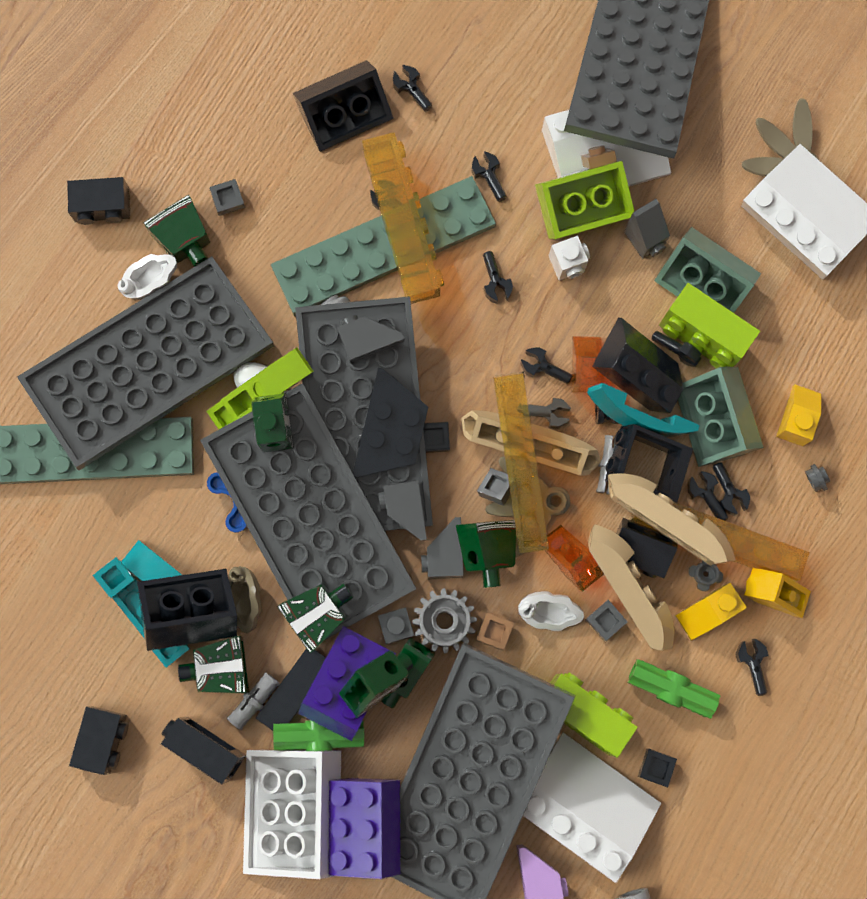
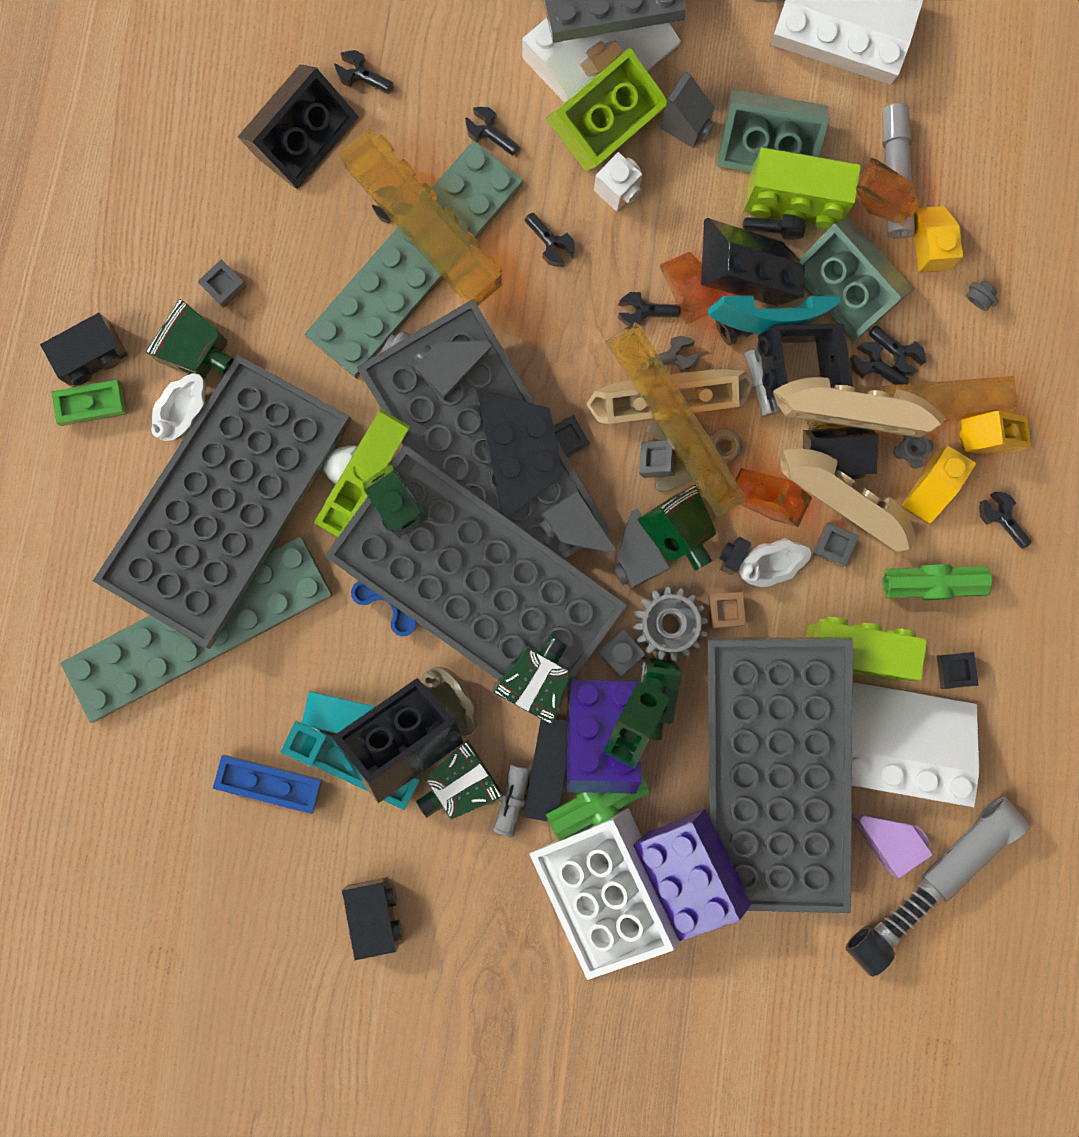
camera: 25 degrees left, 5 degrees up
black window [161,717,246,785] -> none
none -> bright green plate [51,380,126,426]
none -> blue plate [213,755,323,814]
none -> black plate [719,537,752,576]
none -> clear orange slope [855,158,919,226]
none -> light grey piece [882,103,915,238]

